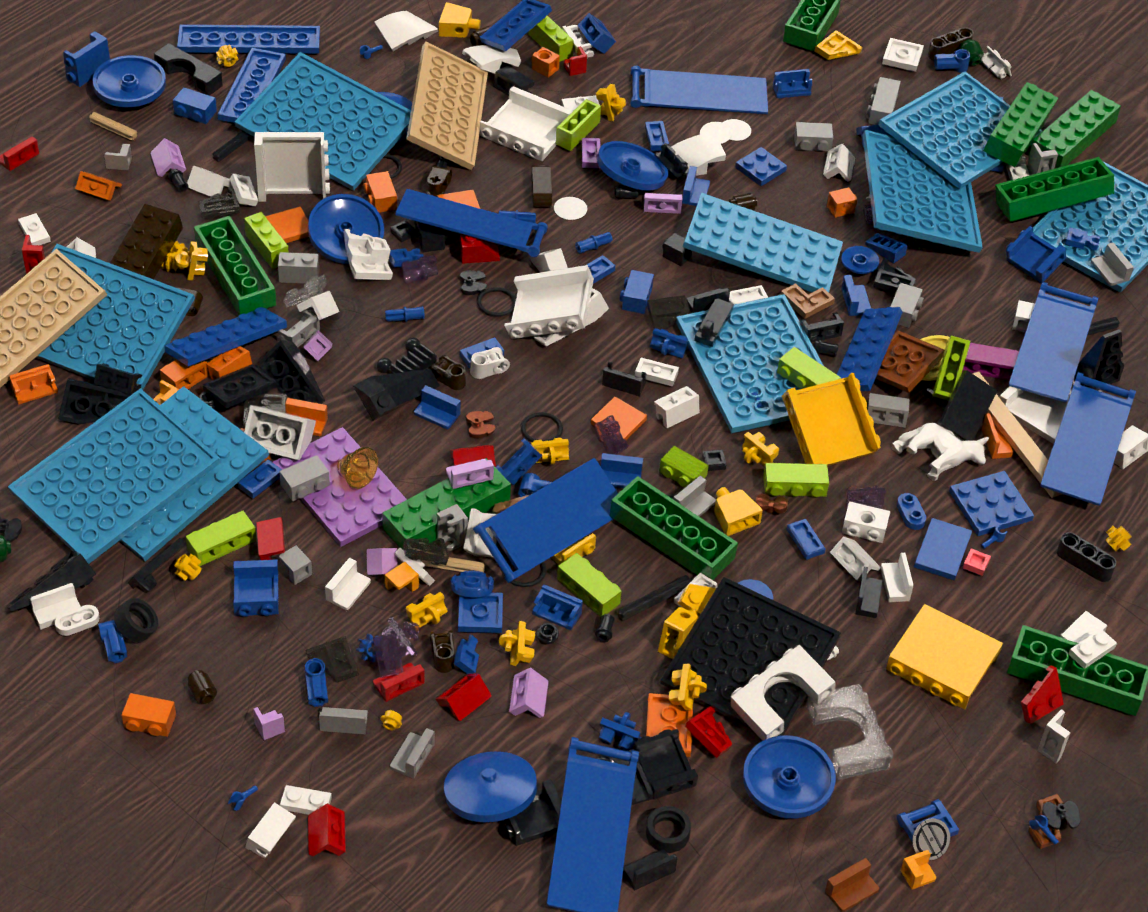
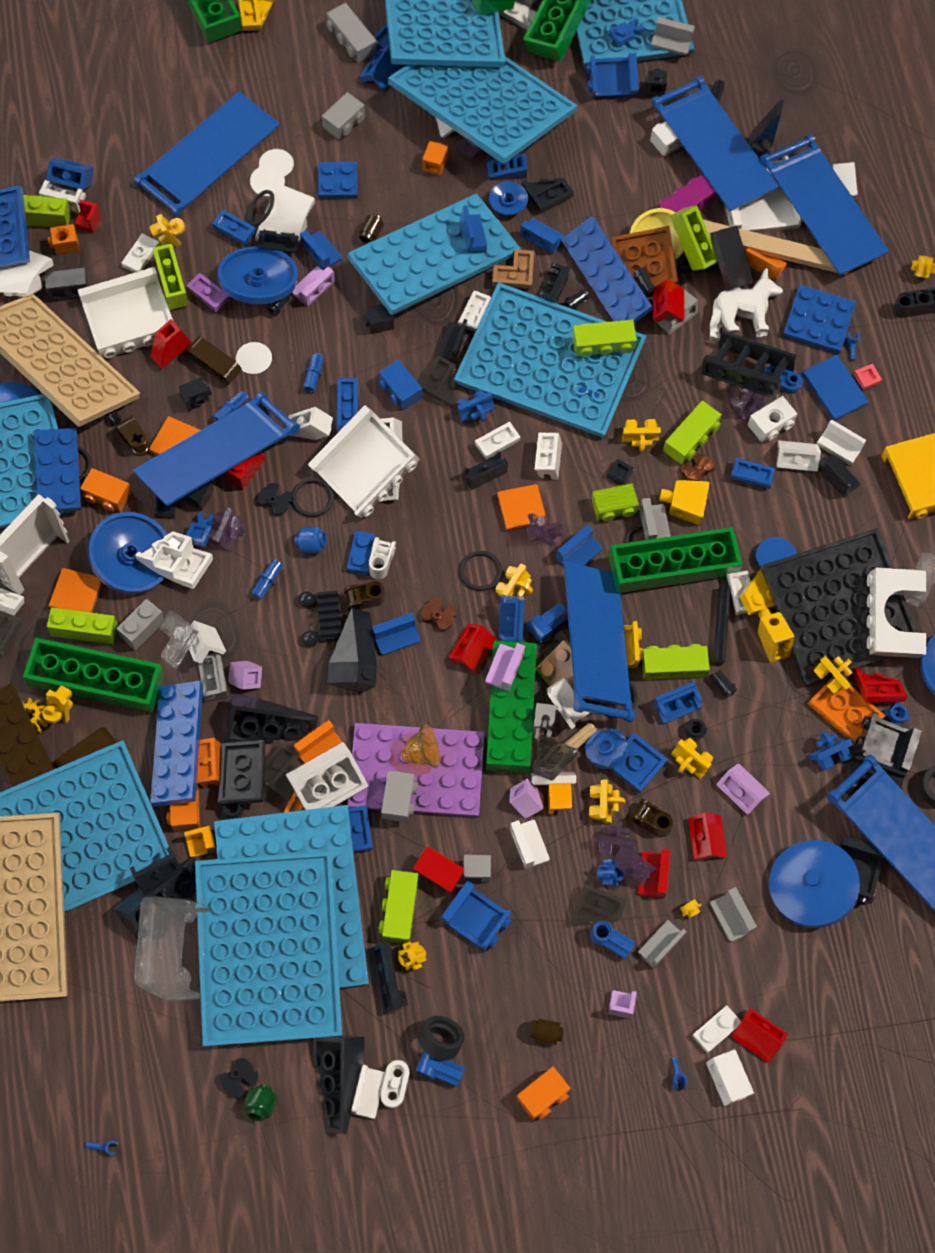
camera: 50 degrees left, 20 degrees up
orange hinge [9,364,58,404] -> none
blue plate [454,635,479,674] -> none
hinge [694,298,734,347] -> none
blue hinge [773,69,812,98] -> none
yellow panel [782,373,881,466] -> none
white panel [823,144,855,182] -> none
light grey brick [890,283,924,328] -> none
none -> blue plate [34,428,81,511]
none -> clear windscreen [135,896,209,1001]
none -> red slope [150,319,192,369]
none -> black brick [178,378,212,412]
none -> black piece [247,190,275,227]
none -> blue head [295,526,327,554]
none -> blue panel [460,206,487,252]
none -> black pin [633,267,656,294]
none -> black brick [645,68,667,97]
none -> red panel [653,279,685,323]
none -> black fence [701,330,797,399]
none -> blue plate [884,703,910,726]

